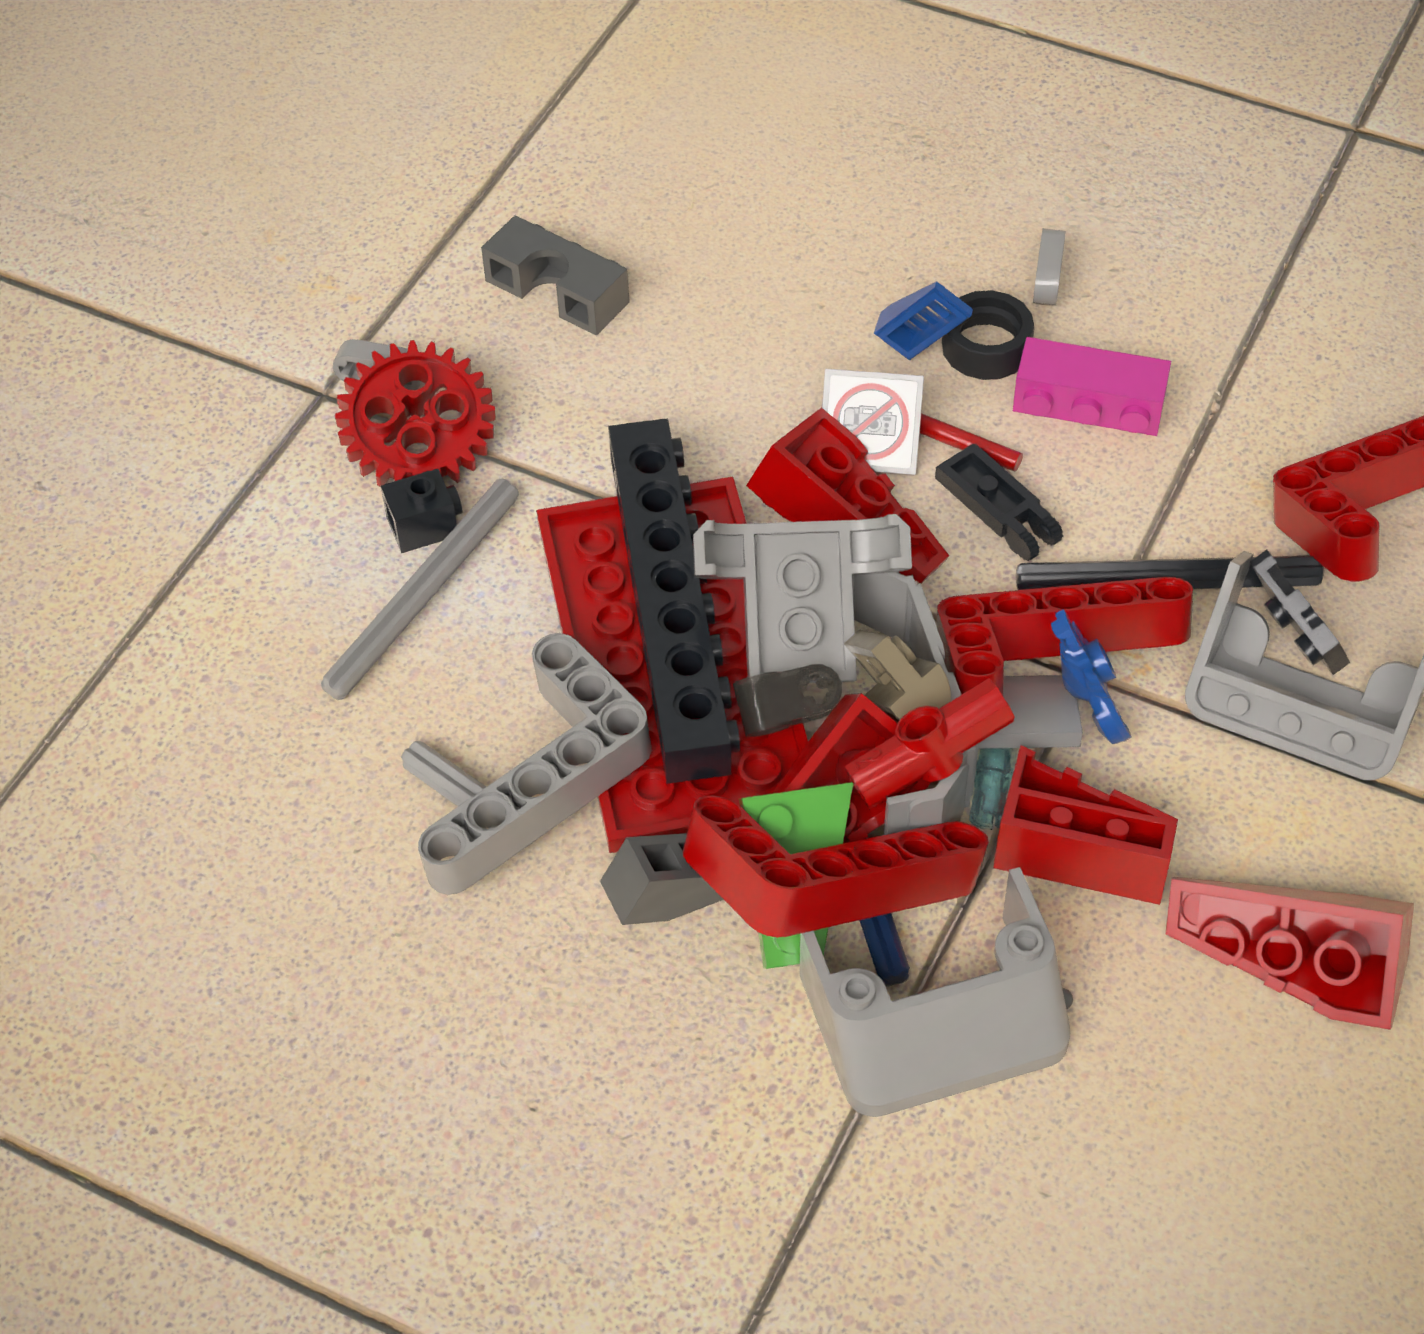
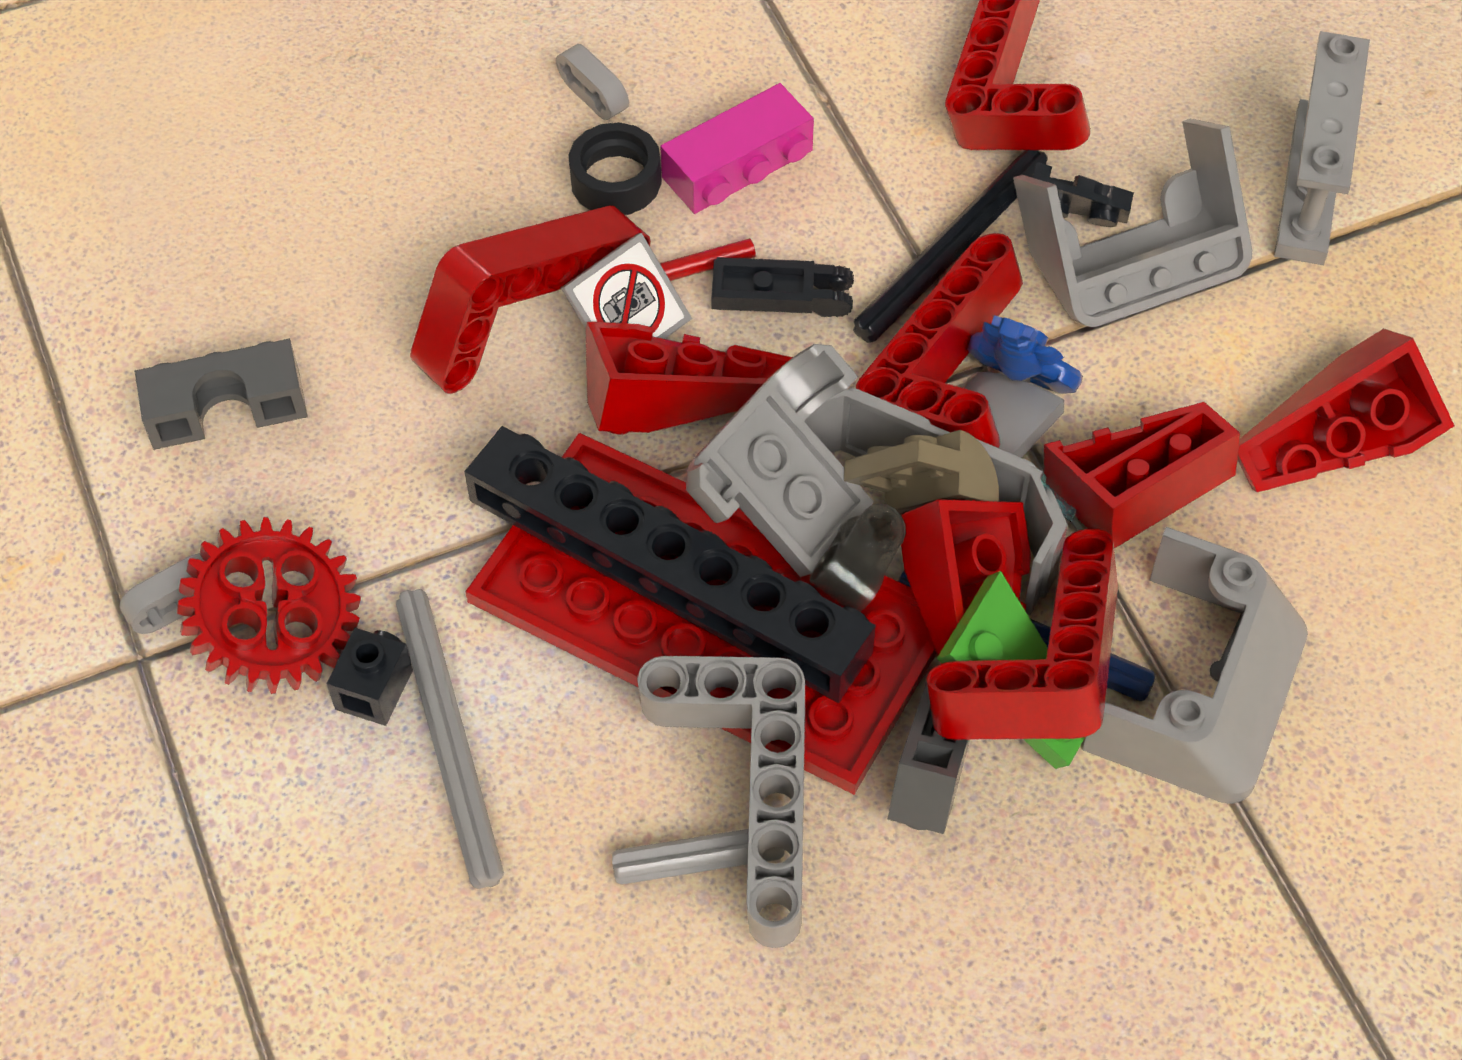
camera: 50 degrees left, 5 degrees up
red piece [844,678,1015,809] -> none
blue slope [874,281,973,360] -> none
none -> red beam [410,206,651,394]

